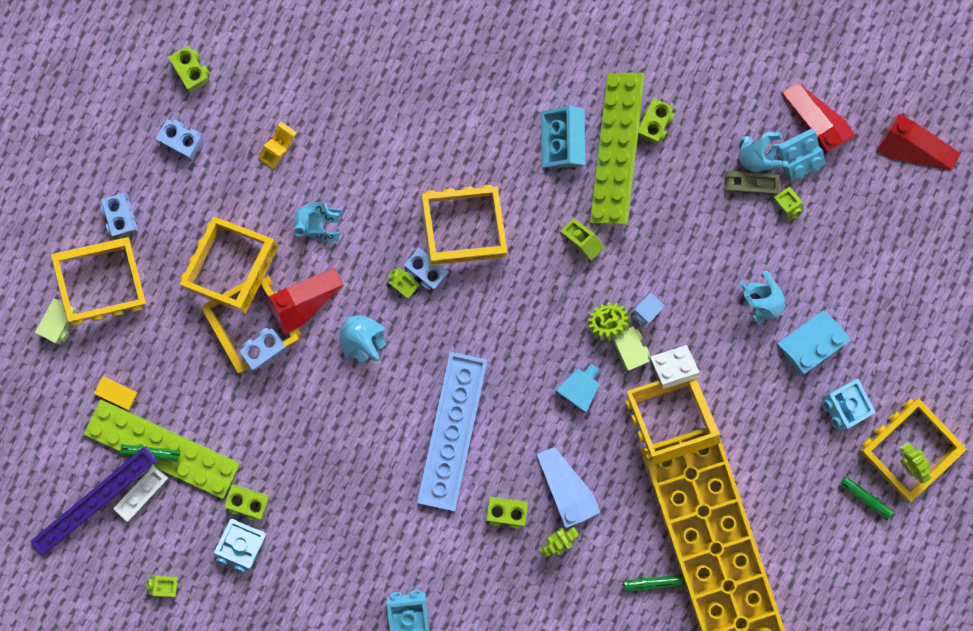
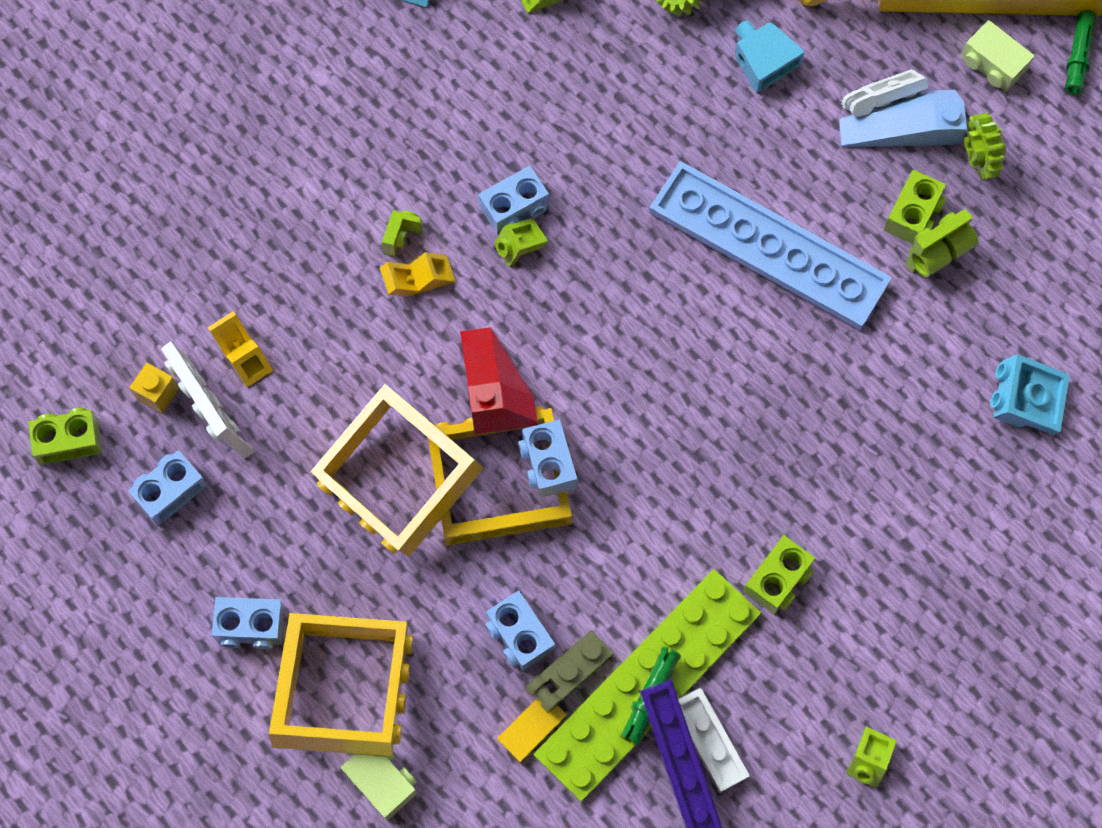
camera: 65 degrees left, 15 degrees down
plate [214,519,266,573] -> none
medium azure piece [293,202,344,244] -> none
medium azure piece [340,315,386,363] -> none
yellow window [420,185,508,266] -> none
none -> yellow brick [129,362,179,414]
none -> white wing [161,341,255,458]
none -> yellow slope [380,252,456,297]
none -> lime bracket [382,210,423,257]
none -> light blue brick [485,591,555,672]
none -> olive plate [525,630,614,713]
none -> white hinge [842,69,928,117]
none -> lime plate [905,208,979,278]
none -> yellowish green brick [961,20,1035,92]

